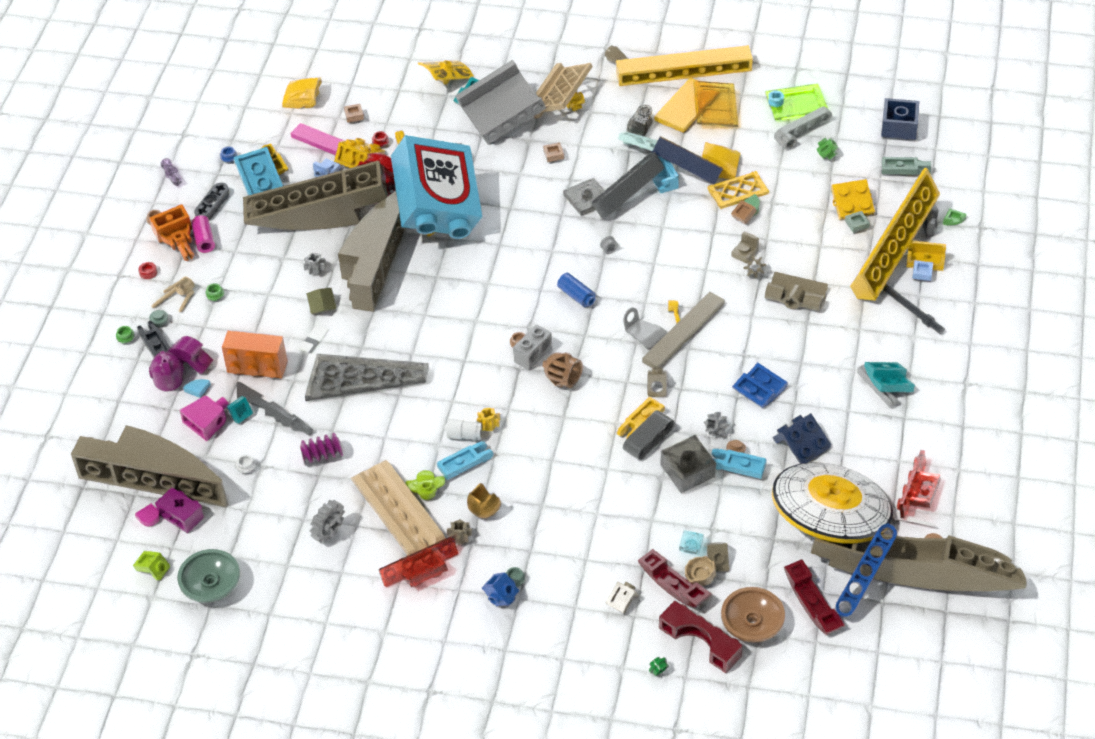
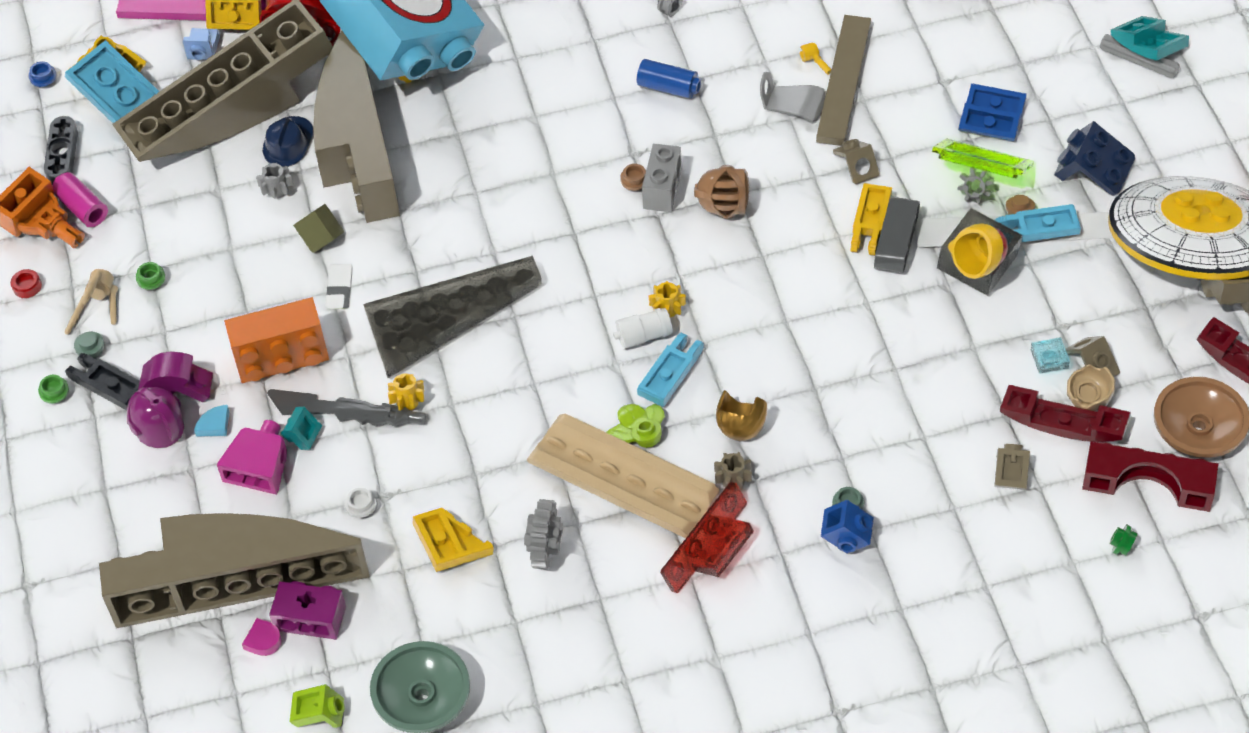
camera: 25 degrees left, 5 degrees up
magenta piece [300,433,343,465] -> none
none -> dark blue piece [262,116,313,167]
none -> yellow gear [388,373,425,411]
none -> yellow wing [412,507,494,572]
none -> clear neon green piece [932,138,1034,178]
none -> yellow piece [948,224,1008,279]

